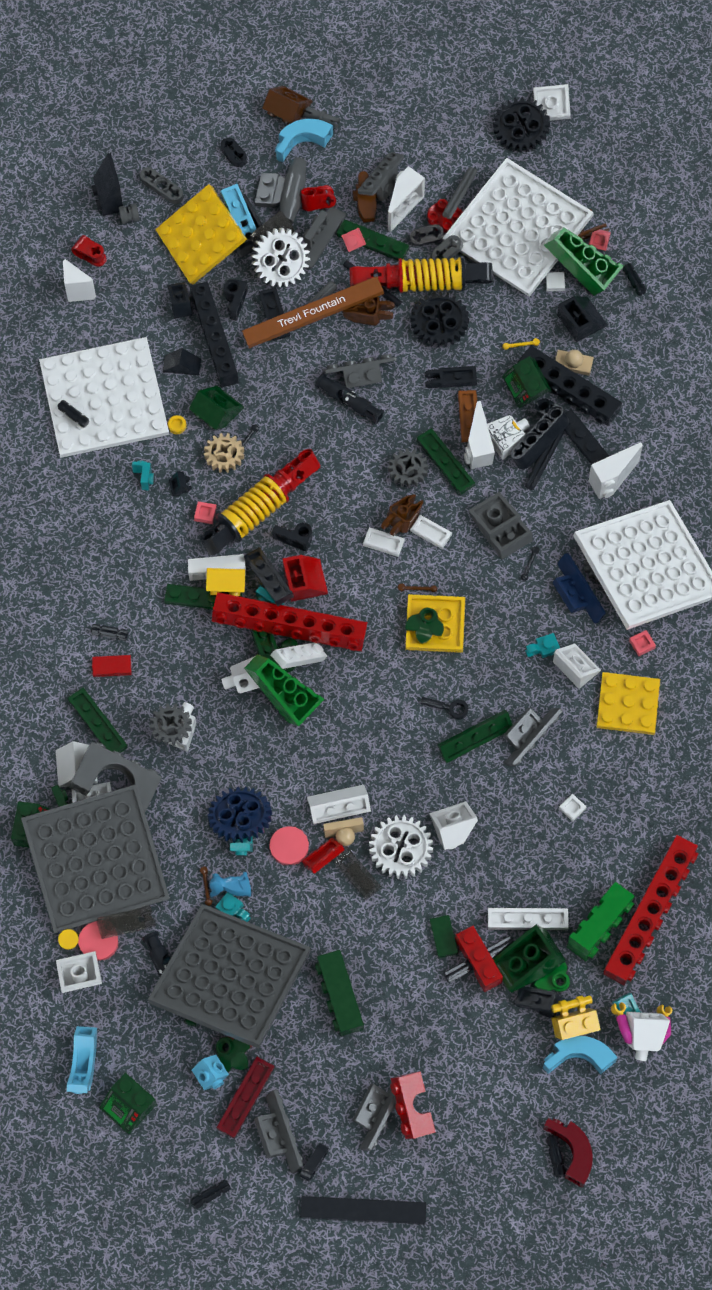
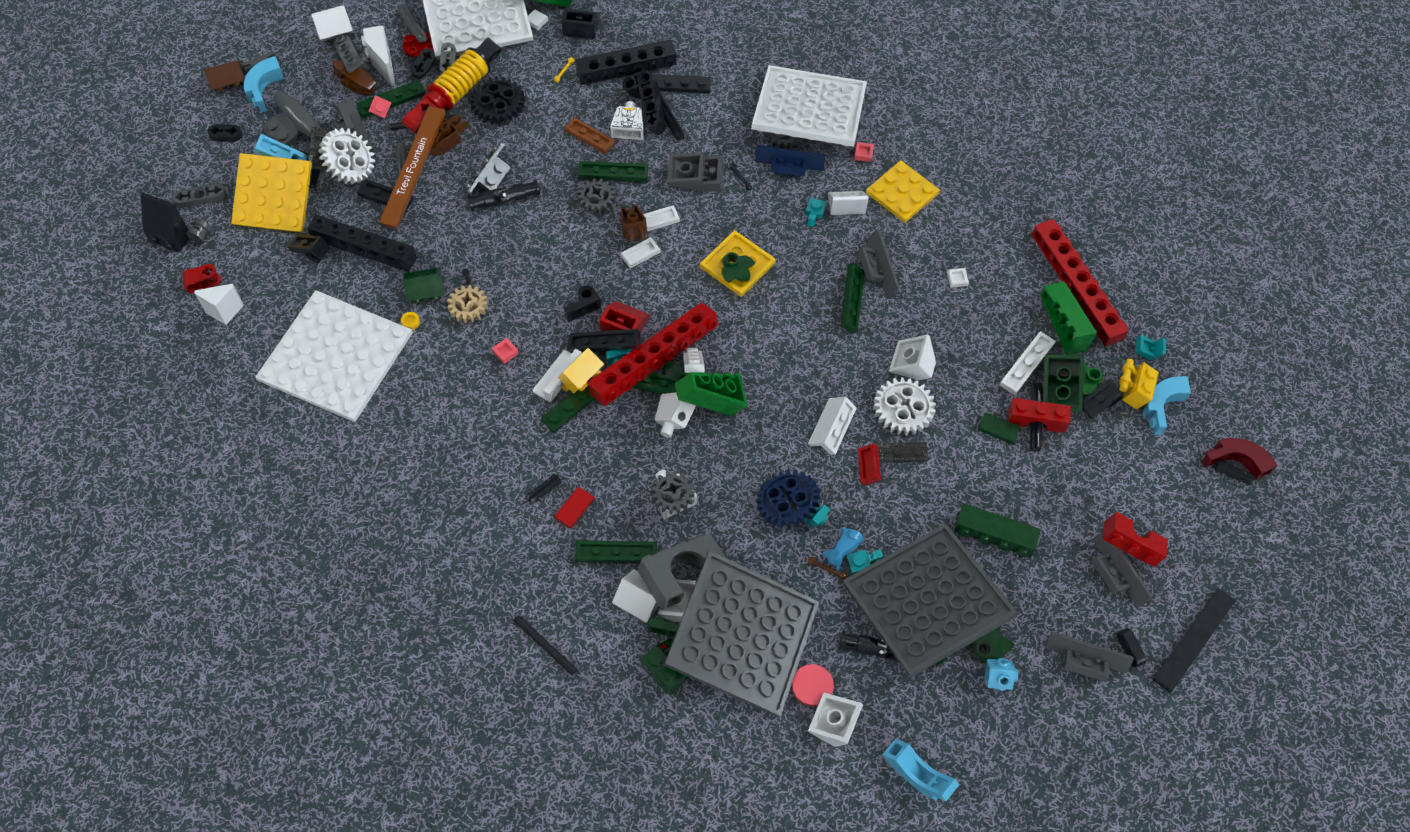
camera: 55 degrees left, 5 degrees down
black axle [57,400,90,428] -> none
yellow tile [58,929,78,949] -> none
clear smoke plate [96,905,156,939] -> none
dark green slope [99,1072,157,1135] -> none
teal bracket [132,460,154,491] -> none
black slope [163,348,201,376] -> none
black tile [169,471,192,497] -> none
black axle [191,1180,231,1209] -> none
piece [200,449,321,555] -> none
dark red plate [216,1057,275,1139] -> none
black plate [224,279,248,321] -> none
coral tile [270,826,309,866] -> none
red piece [301,185,336,211] -> none
tan tile [323,817,364,846] -> none
reddish brown hinge [398,584,437,593] -> none
black piece [421,697,468,720] -> none
black hinge [425,366,477,388] -> none
white slope [464,401,495,469] -> none
dark green slope [502,356,551,409] -> none
tan tile [556,350,594,376] -> none
white slope [588,442,643,499] -> none
white torso [611,1002,673,1061] -> none
none -> white slope [311,5,353,42]

